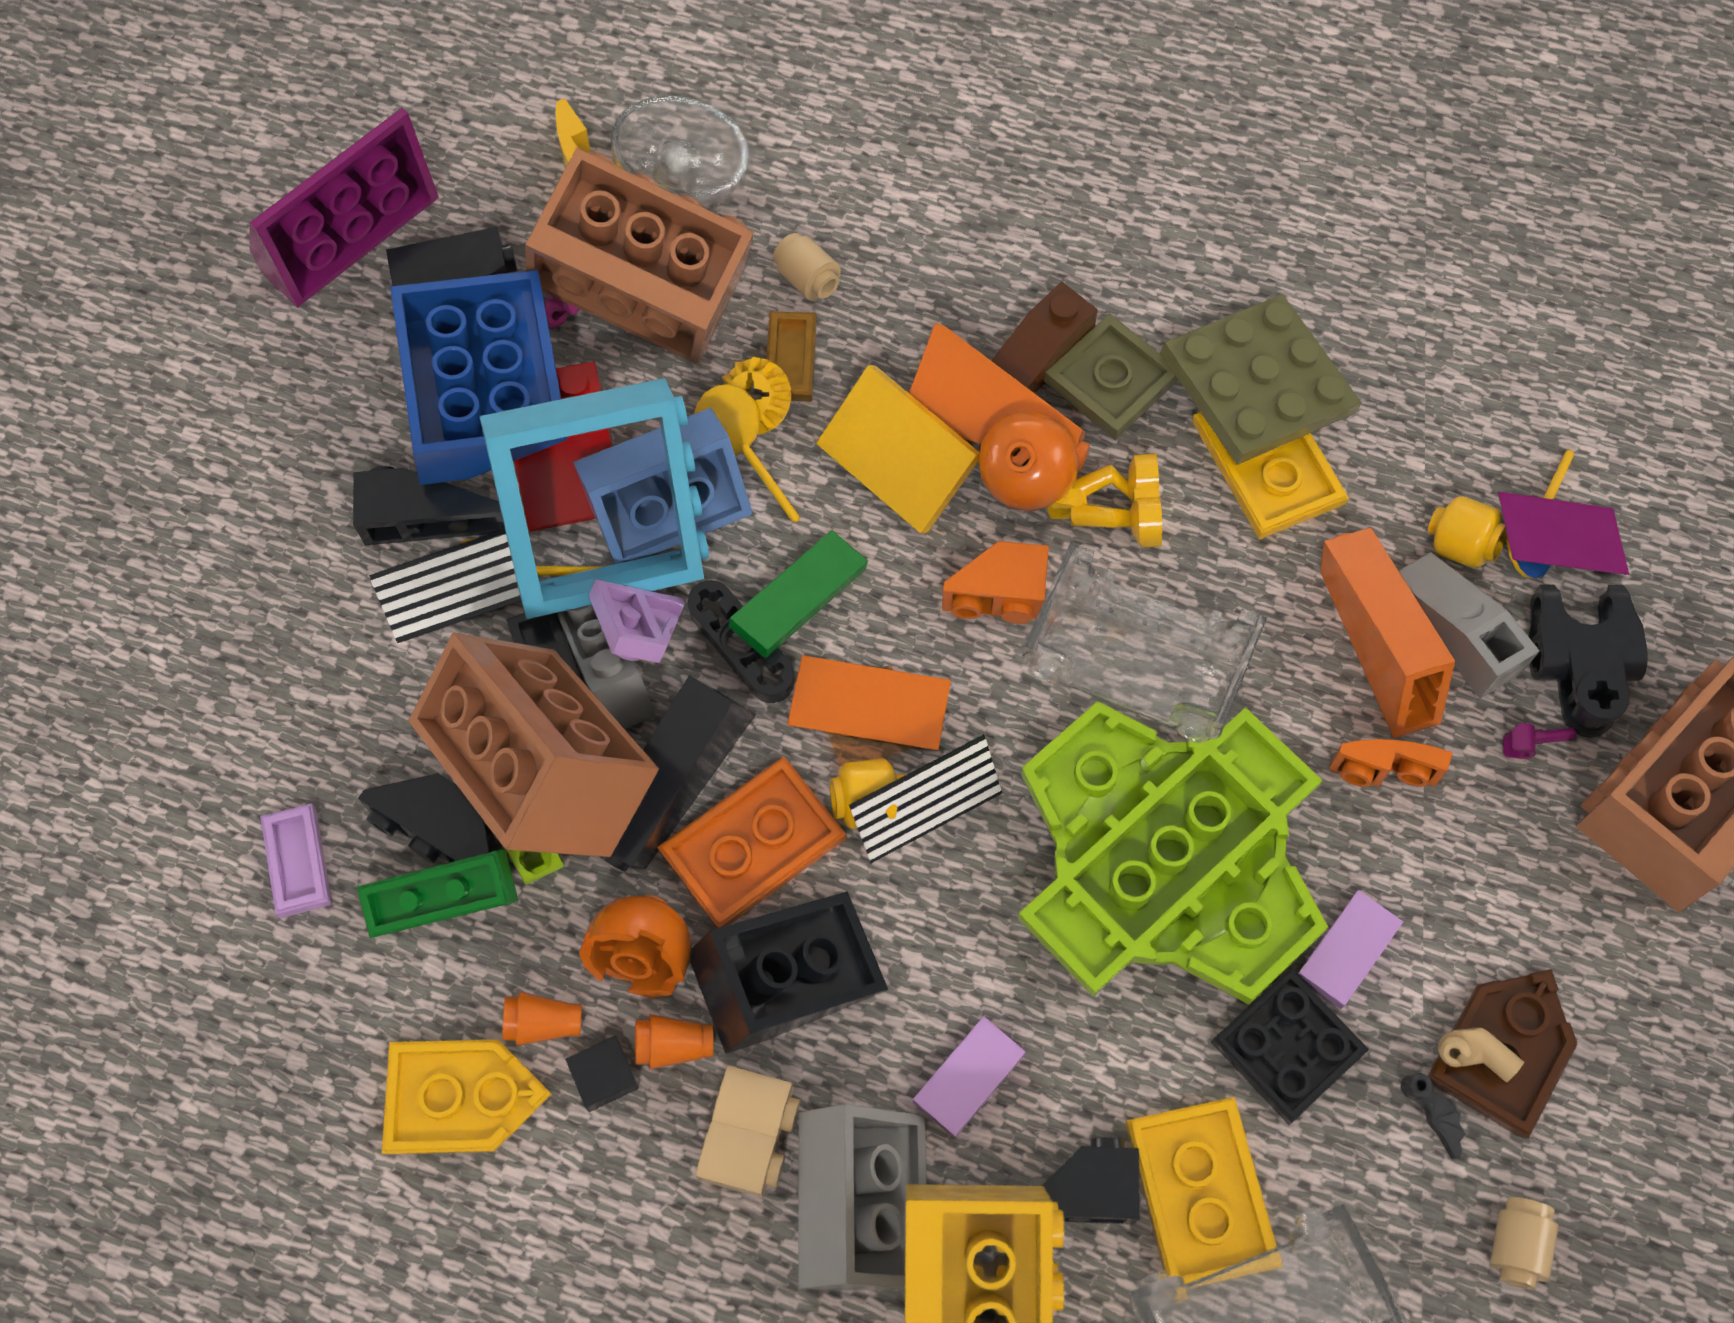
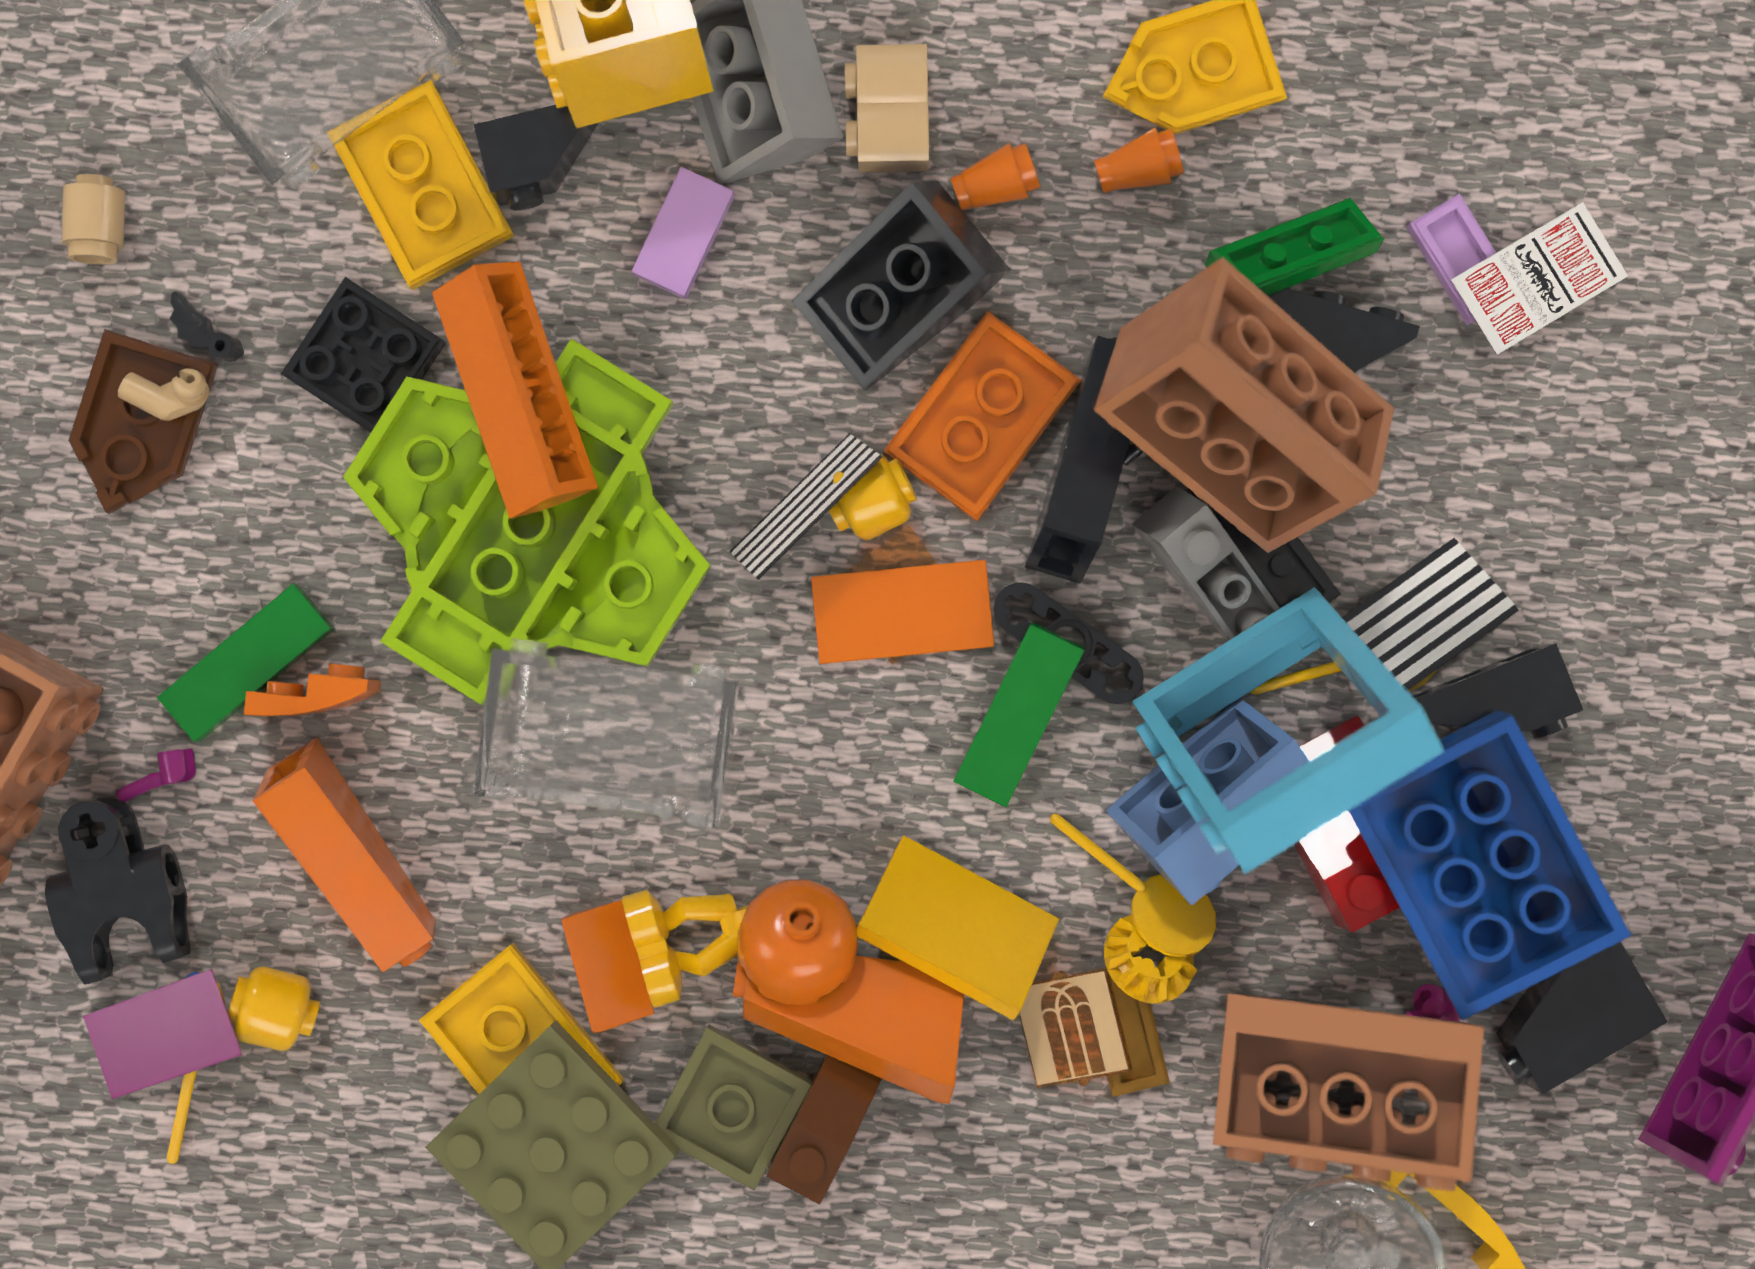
camera: 160 degrees right, 20 degrees up
black tile [565,1035,639,1112] -> none
orange cylinder [579,895,692,998] -> none
lavender wing [589,579,685,663] -> none
tan brick [773,233,841,301] -> none
orange slope [942,541,1049,624] -> none
lavender tile [1297,890,1404,1009] -> none
light grey slope [1399,552,1539,699] -> none
none -> green tile [156,583,335,742]
none -> orange brick [432,261,598,519]
none -> orange slope [561,900,655,1034]
none -> piece [1019,967,1132,1088]
none -> white sticker [1451,202,1628,355]

